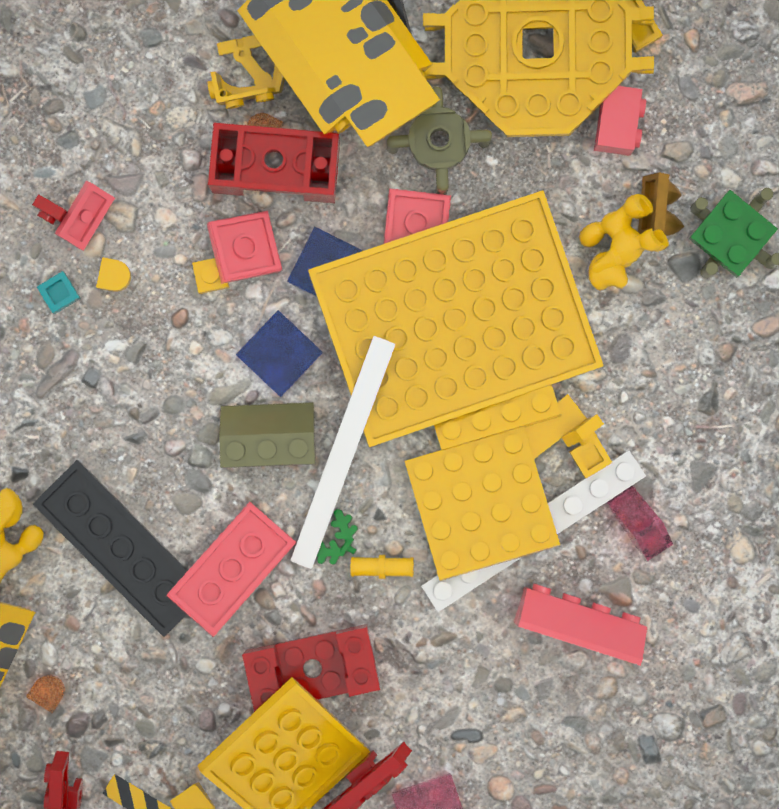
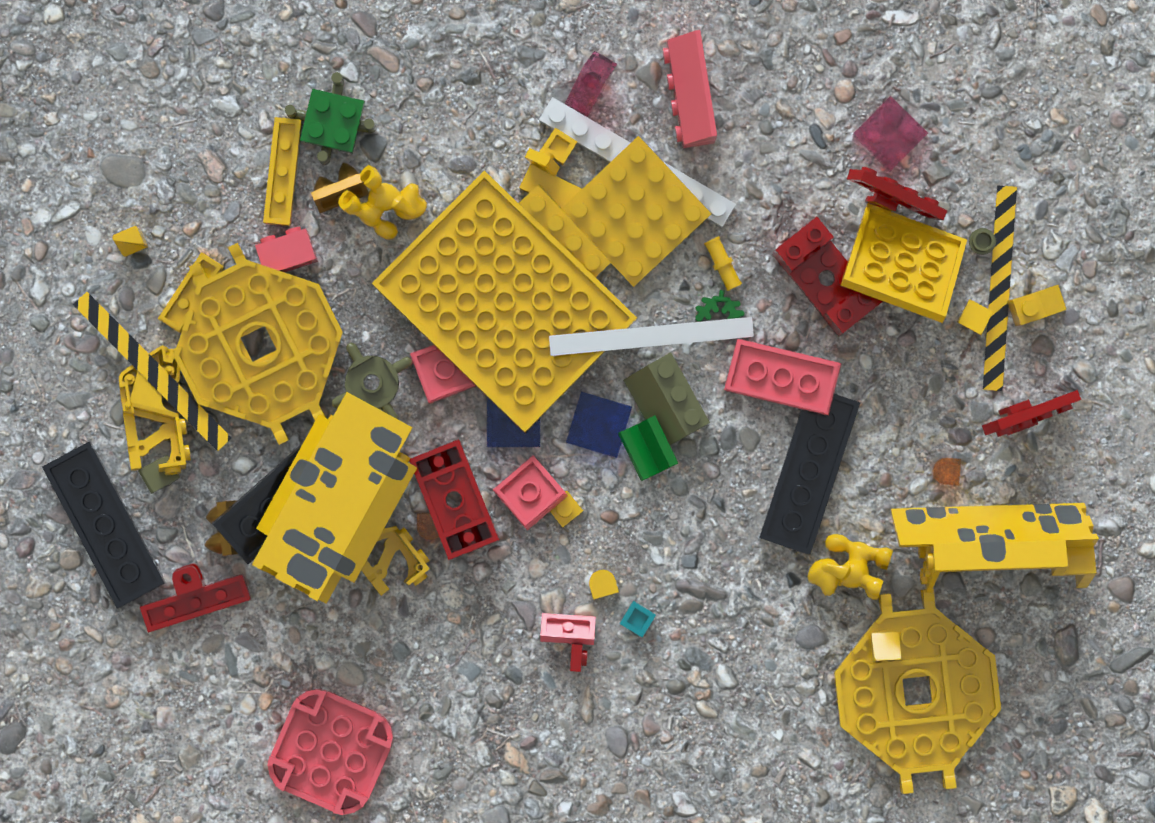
camera: 115 degrees left, 0 degrees up
none -> yellow plate [263,117,302,226]
none -> green panel [618,415,678,481]

